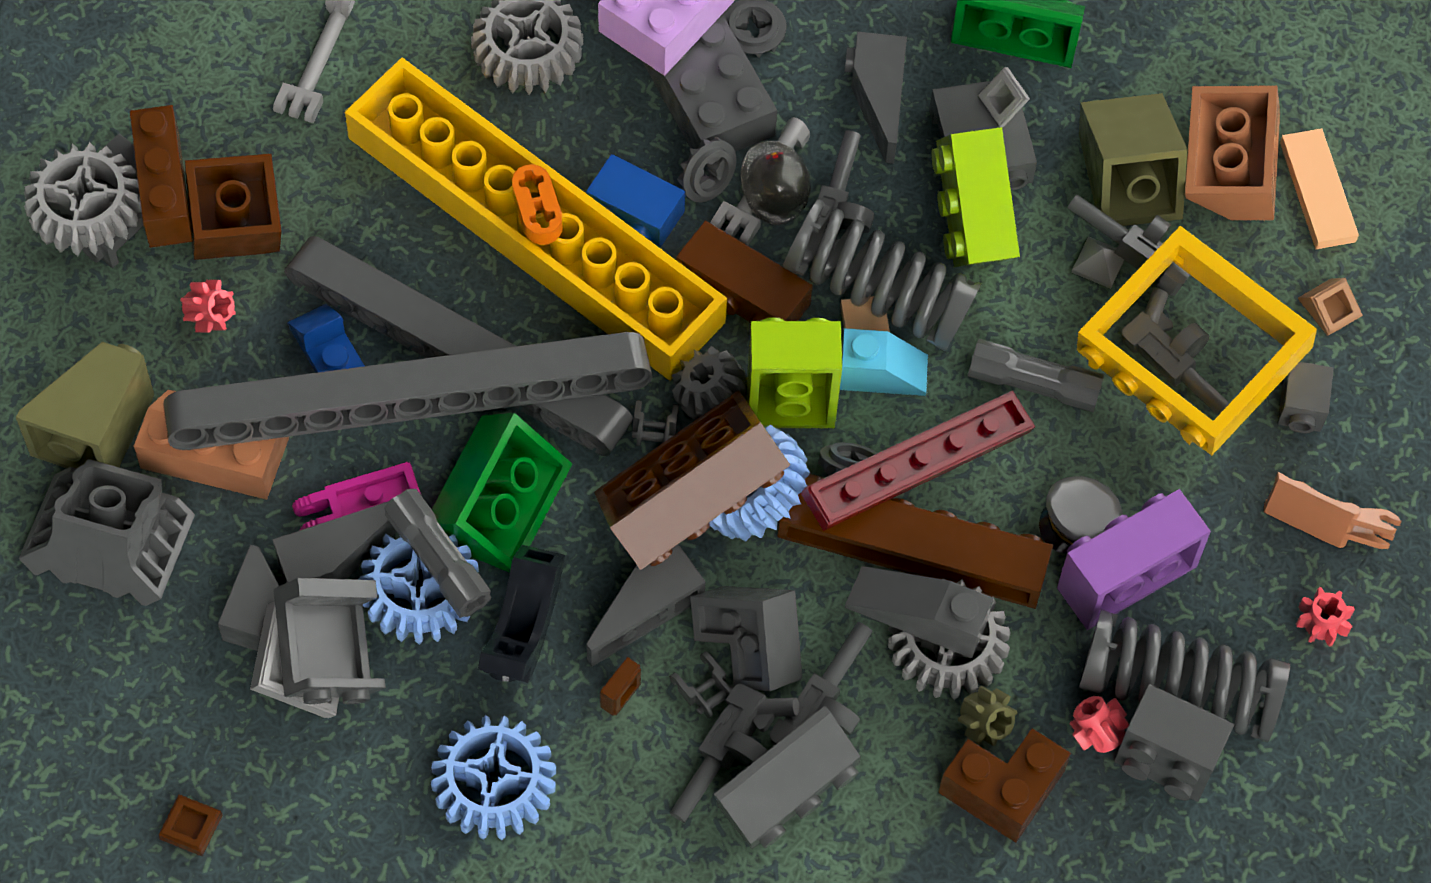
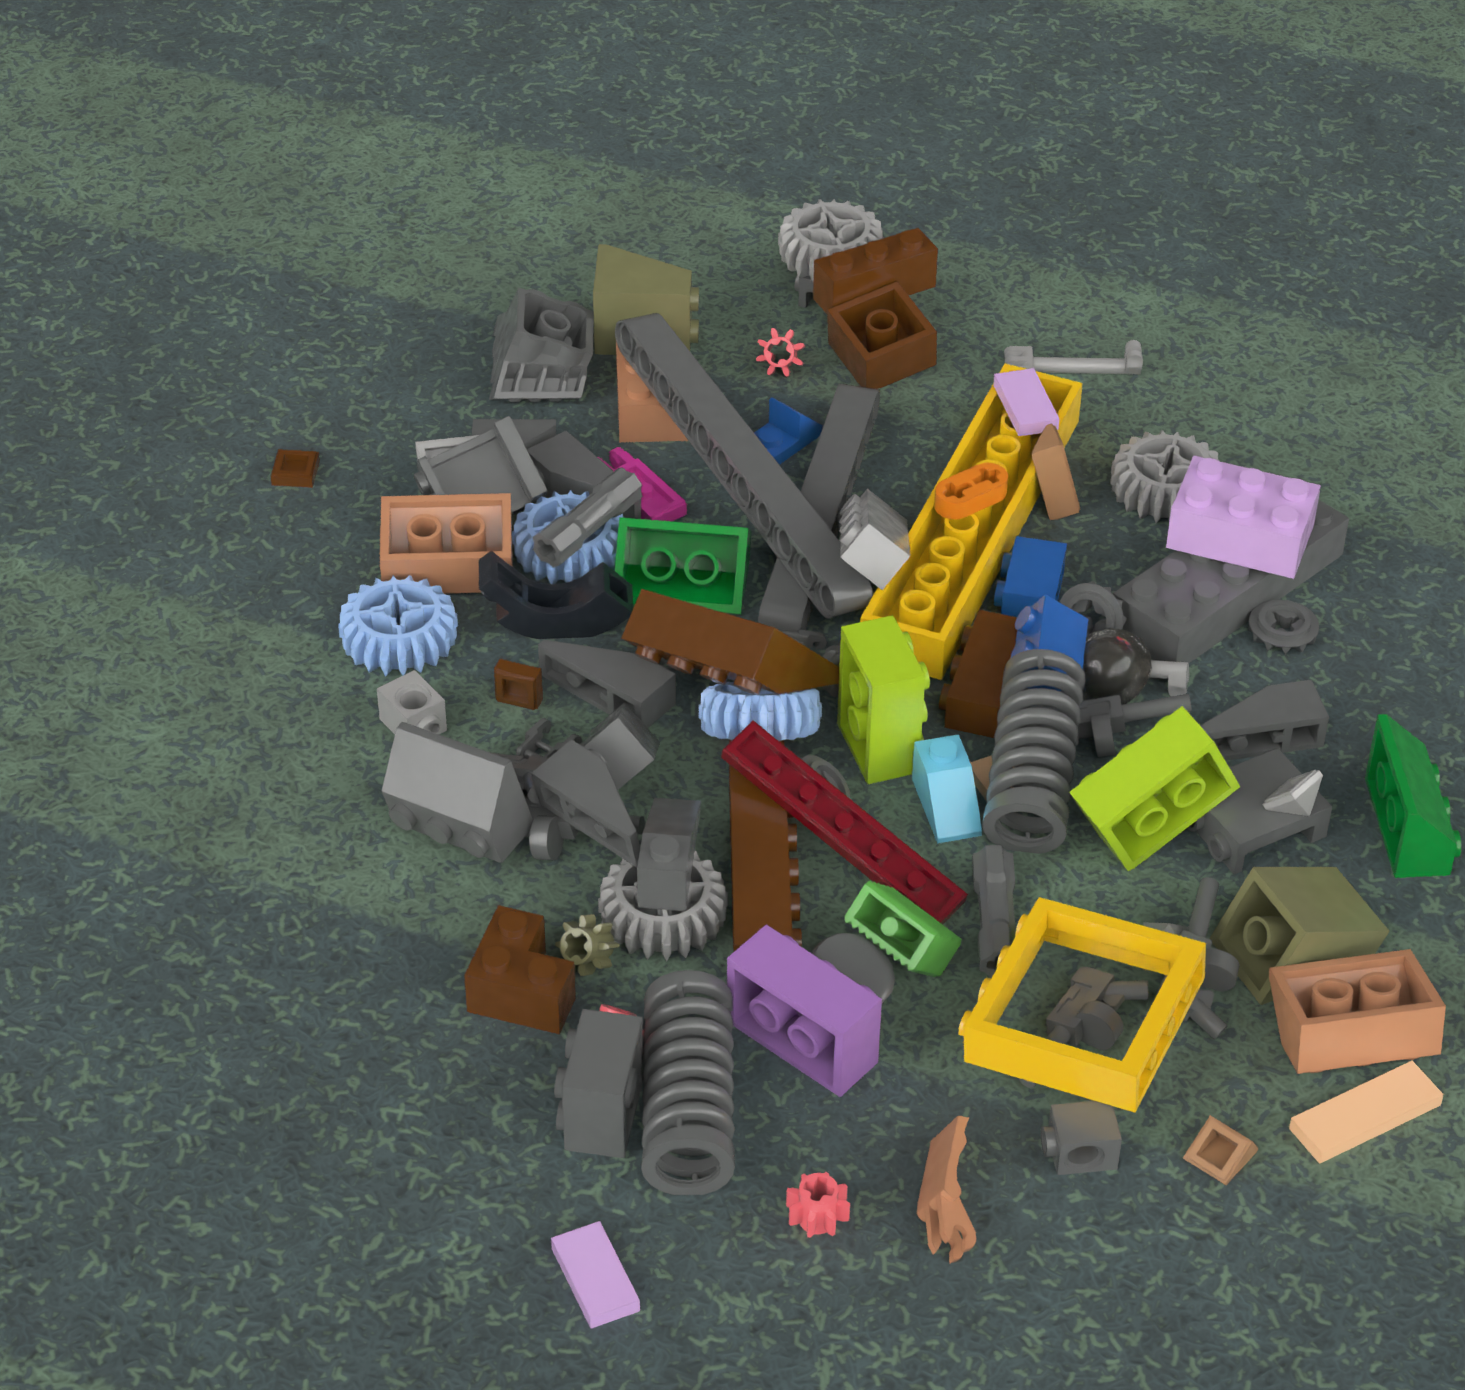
camera: 75 degrees right, 20 degrees down
none -> light grey brick [377,670,447,735]
none -> nougat slope [380,493,513,594]
none -> dark grey slope [531,739,640,868]
none -> lavender tile [551,1221,640,1328]
none -> light grey brick [839,488,910,590]
none -> bright green brick [844,881,962,977]
none -> lavender tile [993,368,1059,436]
none -> blue brick [1011,594,1088,691]
none -> medium nougat slope [1032,423,1080,520]

